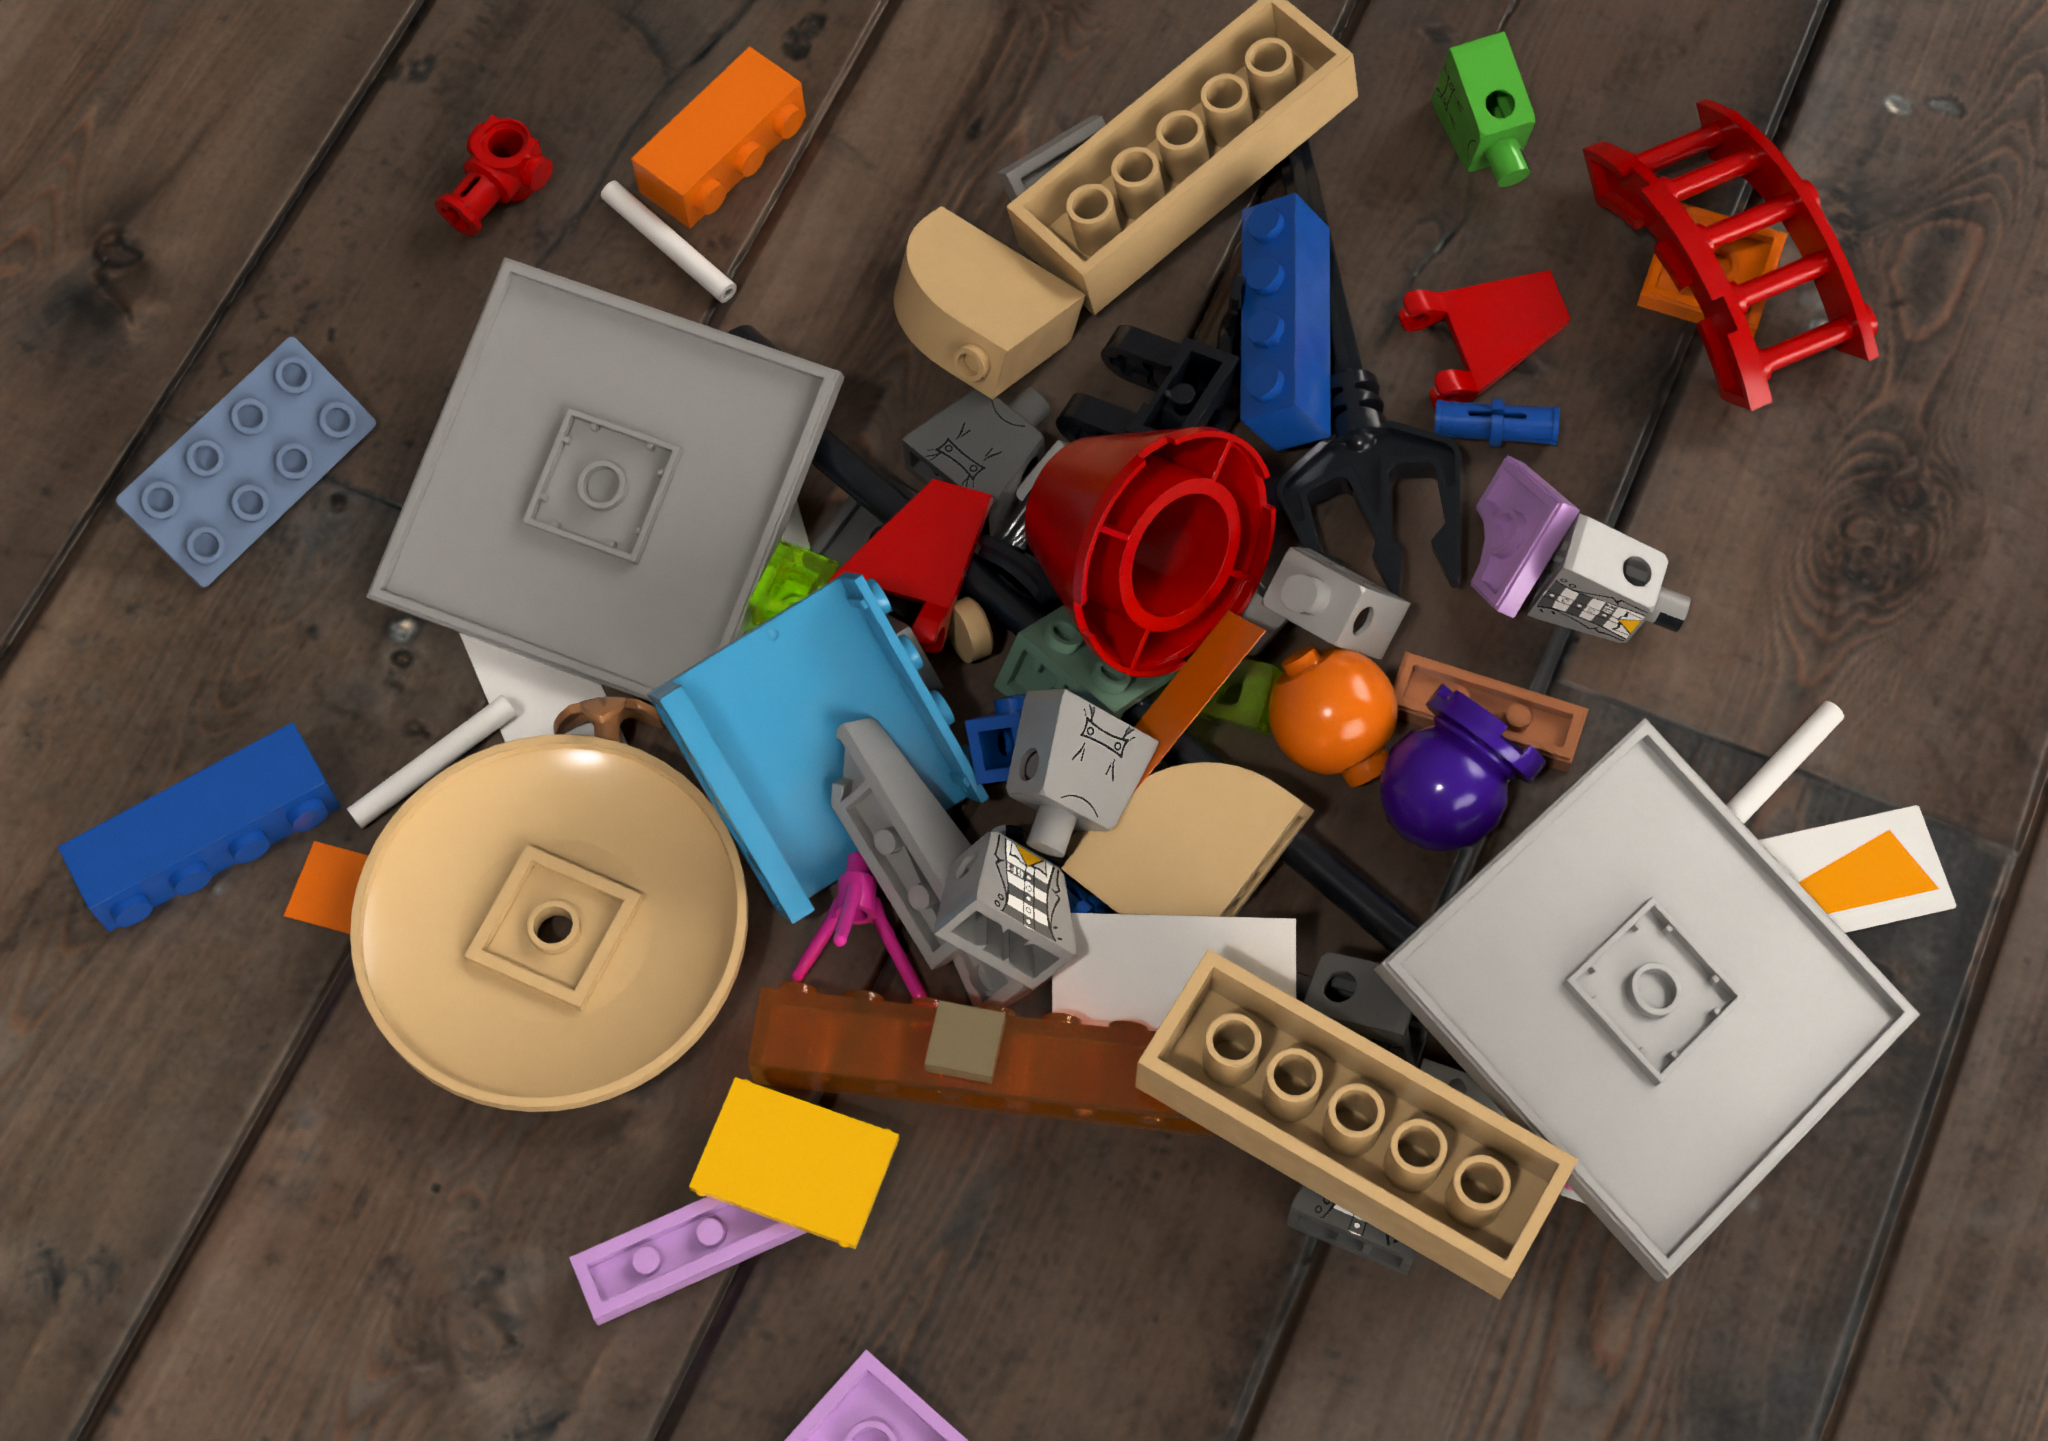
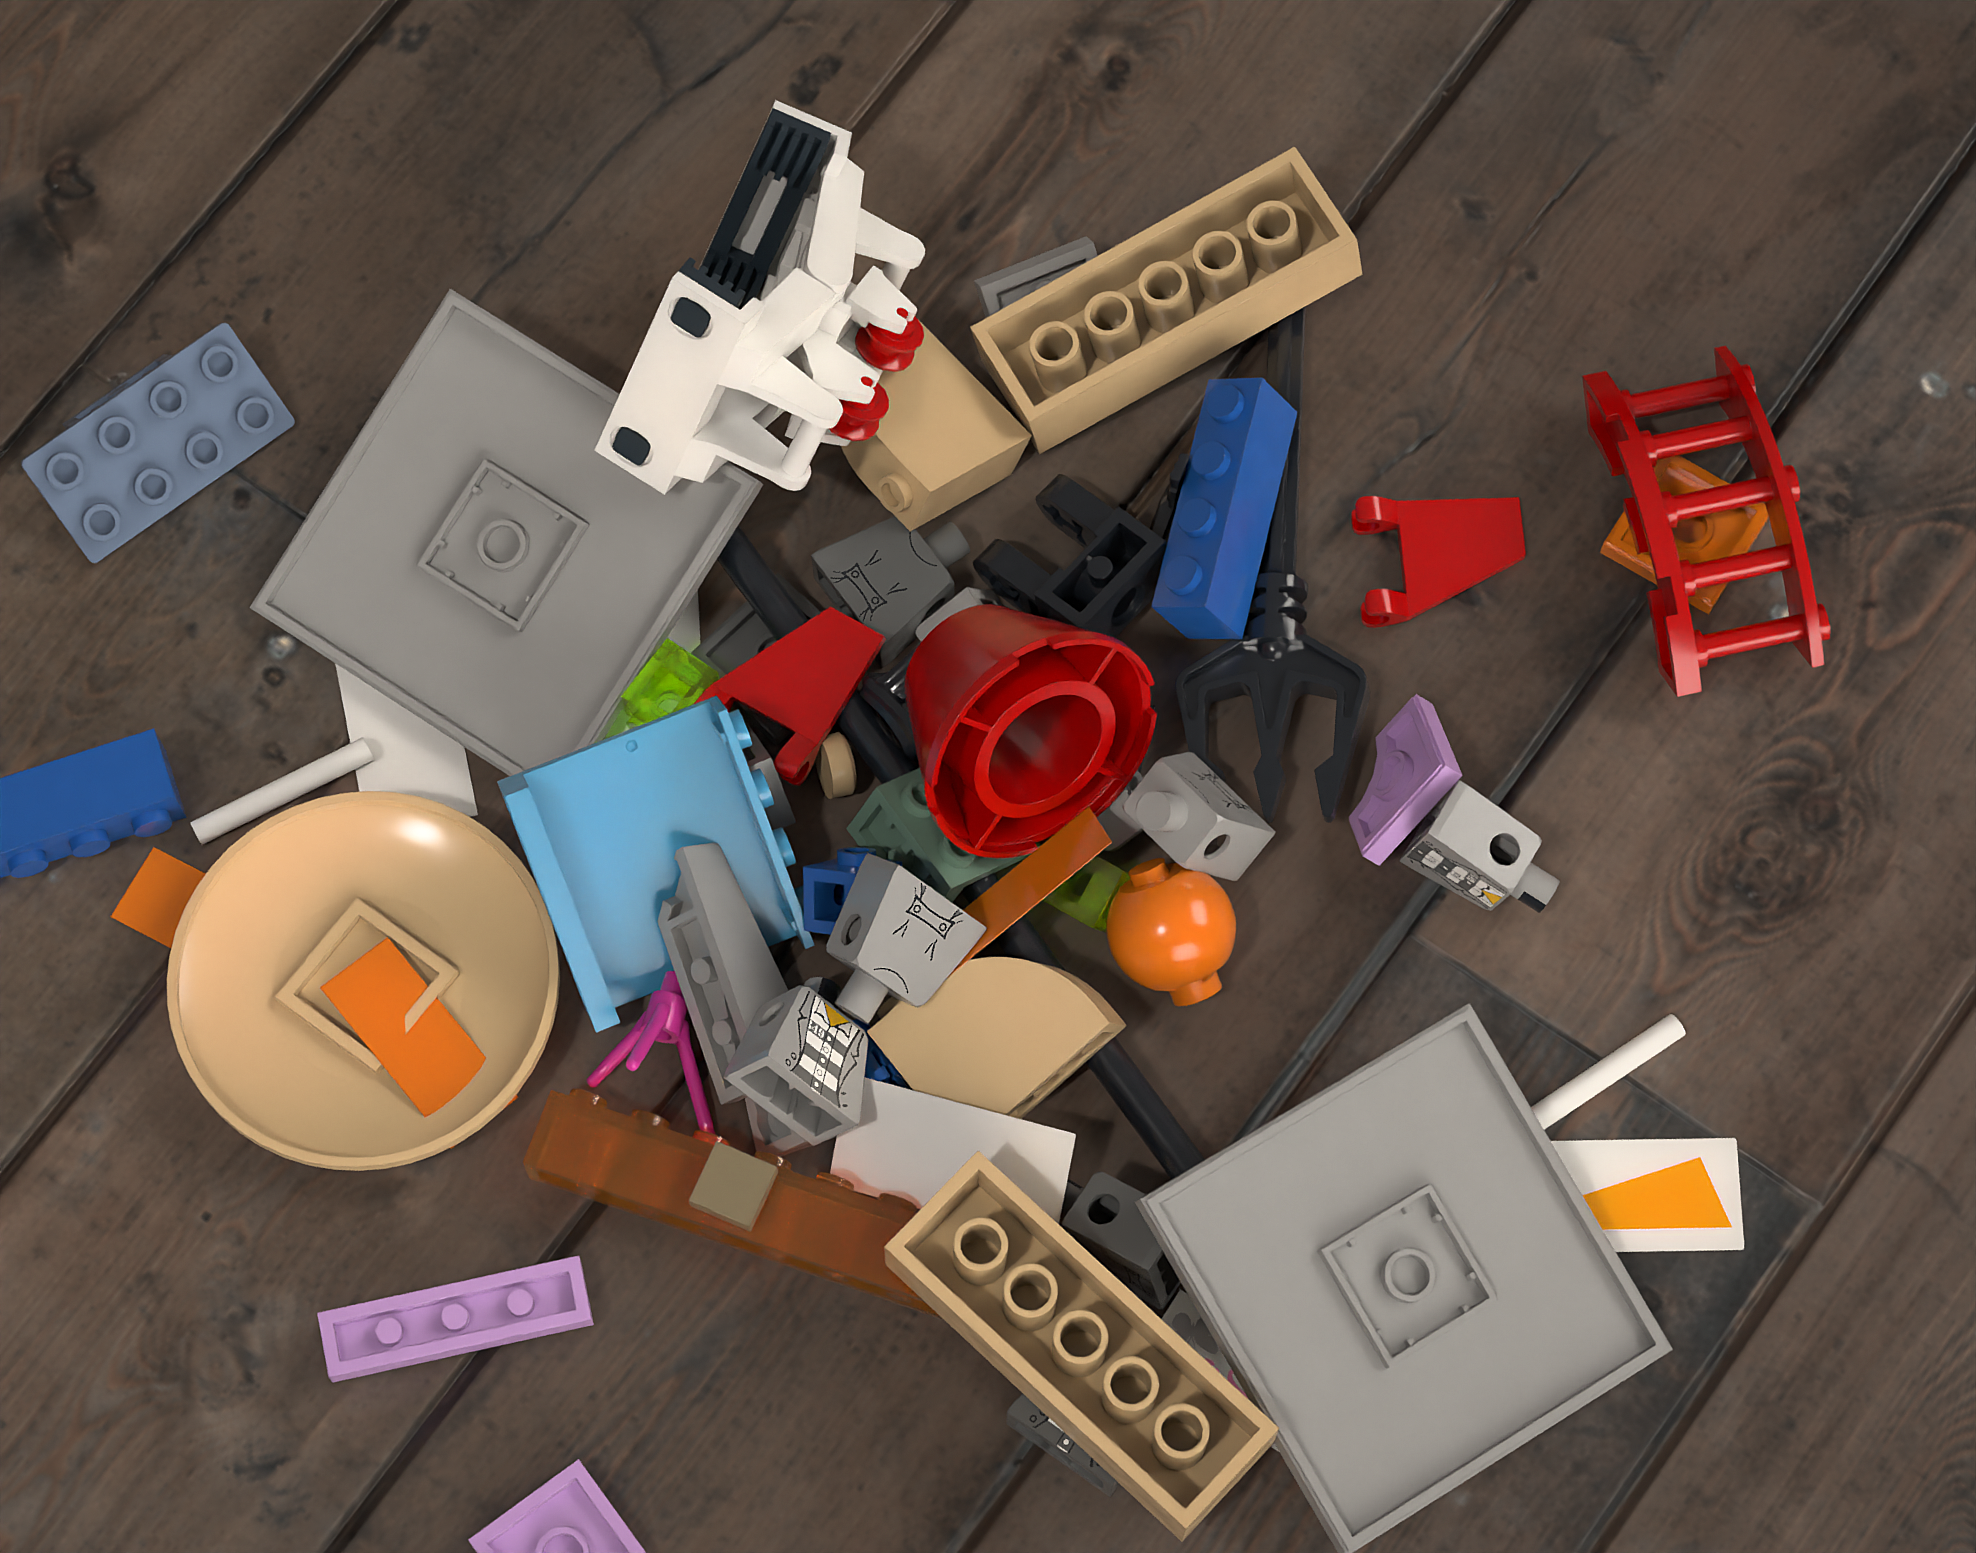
camera: 10 degrees right, 5 degrees up
red connector [435,114,553,237] -> none
medium nougat plant [553,696,664,743] -> none
white piece [601,180,737,303] -> none
orange brick [631,46,806,229] -> none
yellow piece [689,1077,899,1250] -> none
dark purple tile [1380,683,1546,851] -> none
nougat tile [1393,651,1589,773] -> none
bright green torso [1431,31,1535,187] -> none
blue pin [1434,398,1560,447] -> none
none -> orange sticker [320,937,519,1149]
none -> white container [594,100,925,495]

